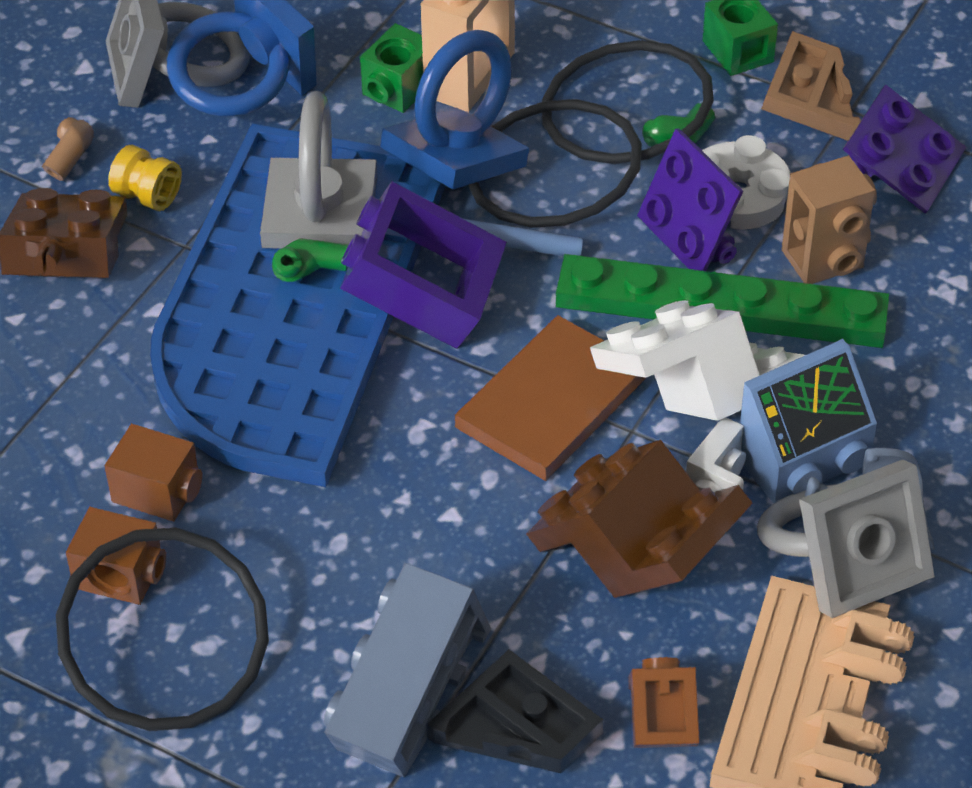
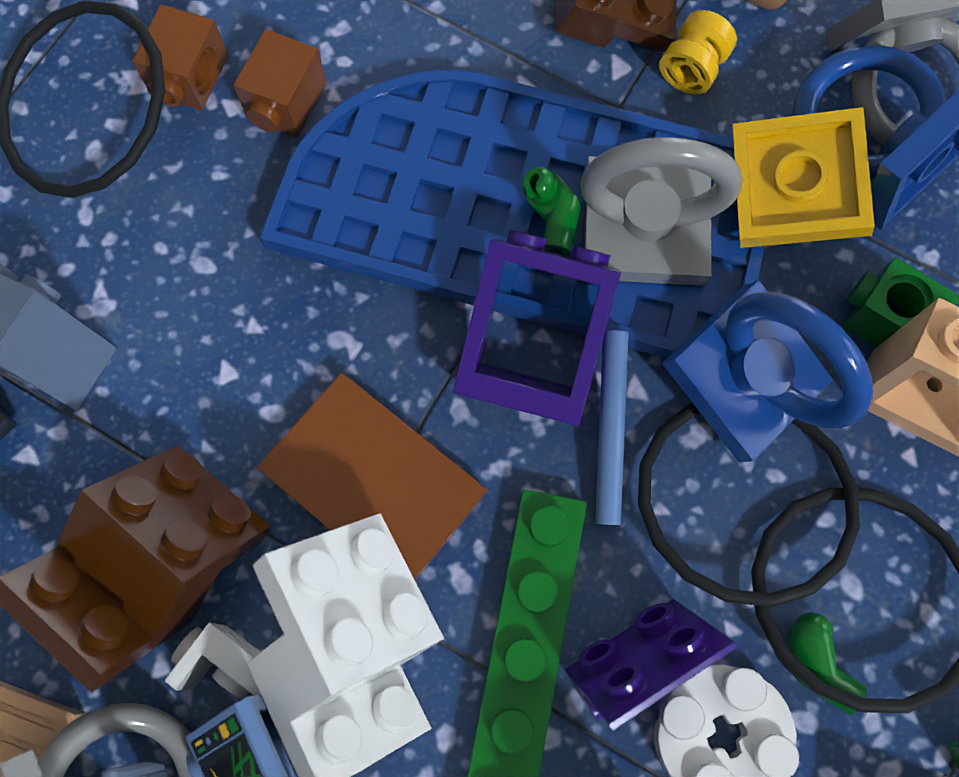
camera: 90 degrees right, 25 degrees up
none -> yellow plate [732,107,875,248]

